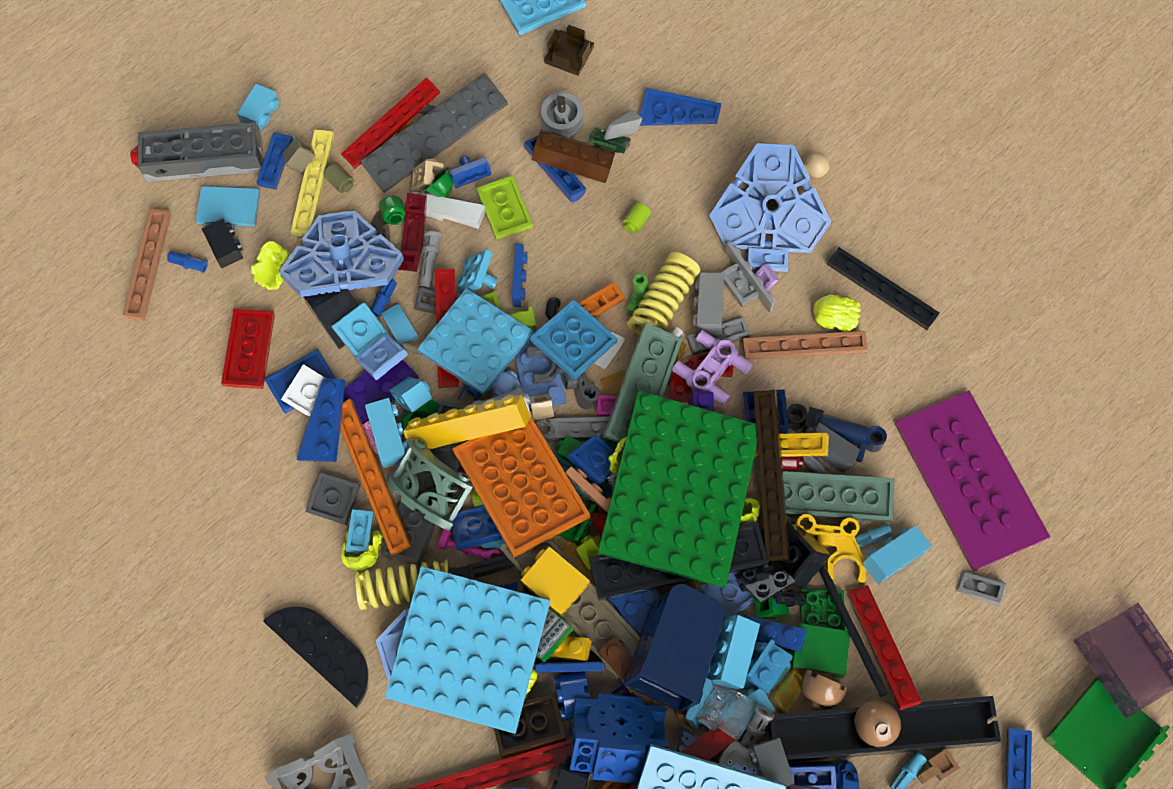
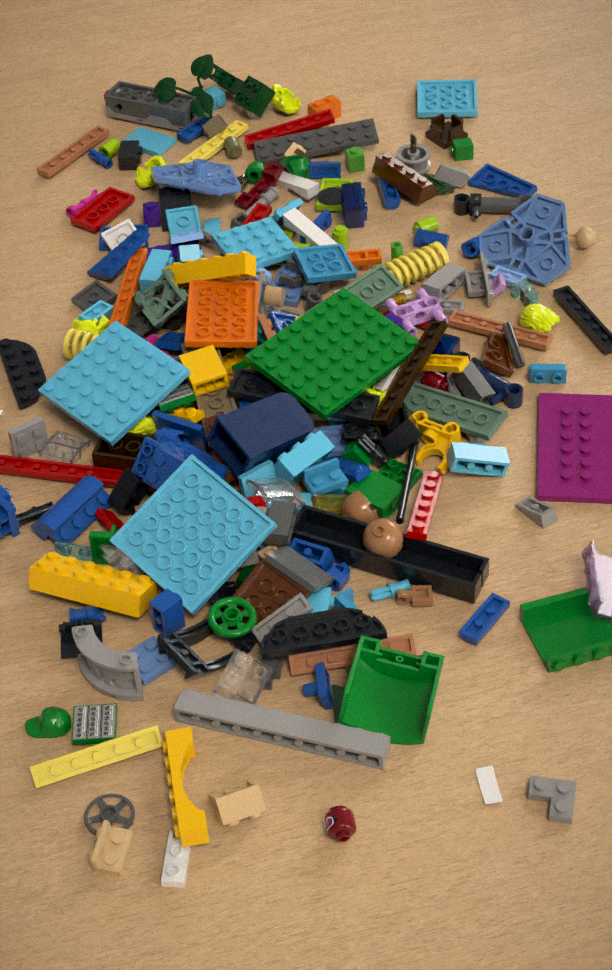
camera: 30 degrees right, 25 degrees down
blue axle [370,279,397,317] -> none
none -> light grey plate [7,416,50,458]
none -> clear slope [39,431,91,464]
none -> dark pink piece [66,189,102,218]
none -> lime brick [98,138,121,159]
none -> dark purple brick [143,202,161,228]
none -> dark green plant [153,54,214,119]
none -> dark green brick [209,64,276,118]
none -> neon yellow hair [270,84,301,114]
none -> white slope [283,208,338,246]
none -> orange brick [307,95,341,119]
none -> black sticker [317,187,348,205]
none -> lime brick [332,225,349,250]
none -> clear blue brick [341,182,368,229]
none -> bright green brick [345,147,365,173]
none -> blue tile [414,228,450,249]
none -> green brick [450,138,474,161]
none -> dark grey piece [454,193,532,219]
none -> blue rock [461,236,480,258]
none -> reddish brown wing [481,332,514,377]
none -> dark grey axle [502,322,525,368]
none -> clear light blue leg [511,278,539,307]
none -> dark azure bracket [529,363,567,384]

